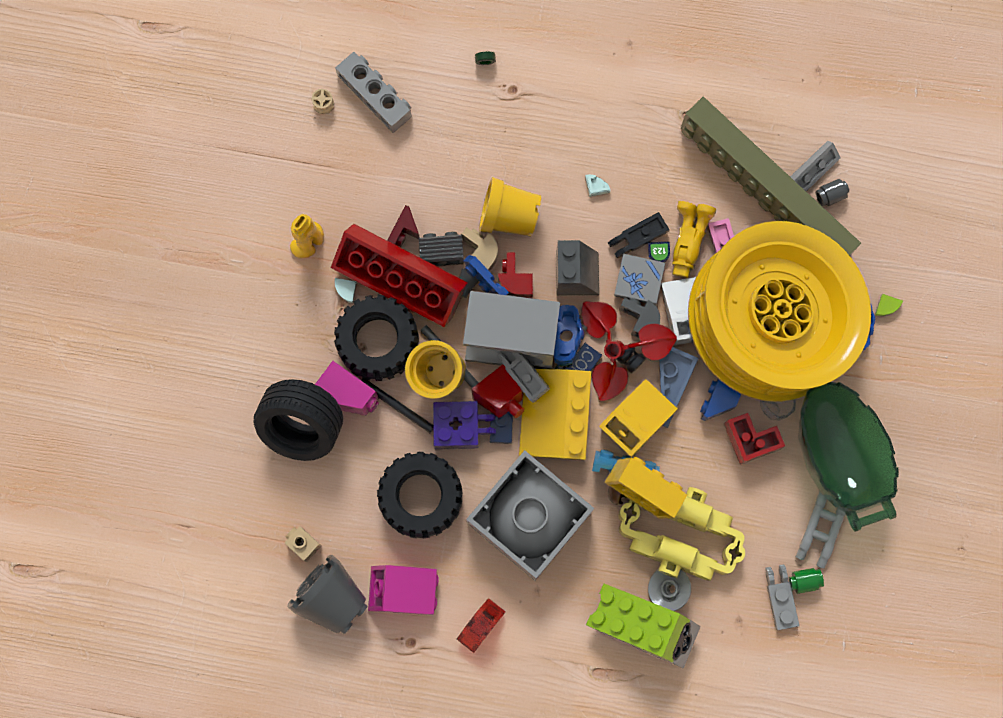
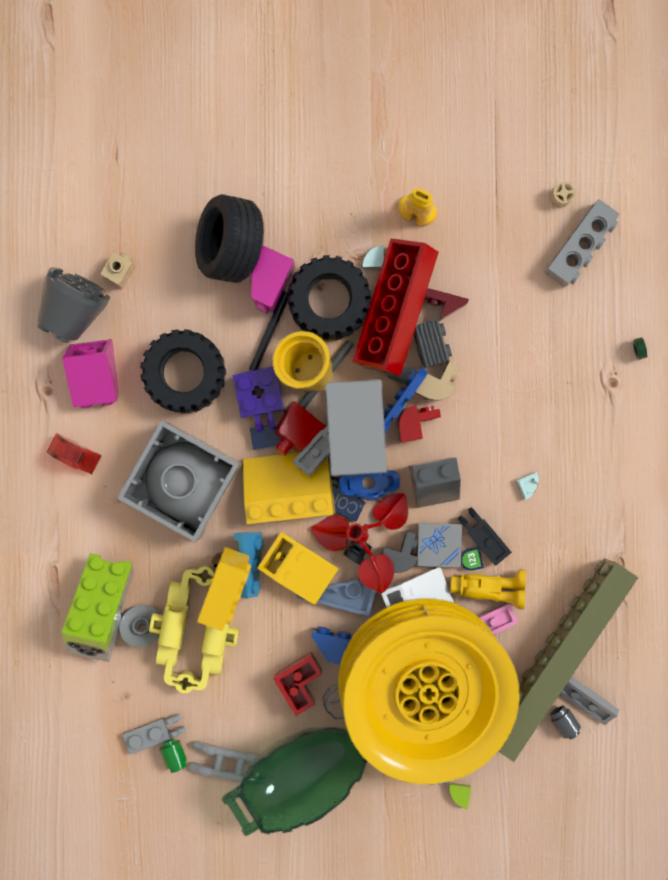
camera: 80 degrees right, 10 degrees up
yellow piece [479,177,541,237] -> none

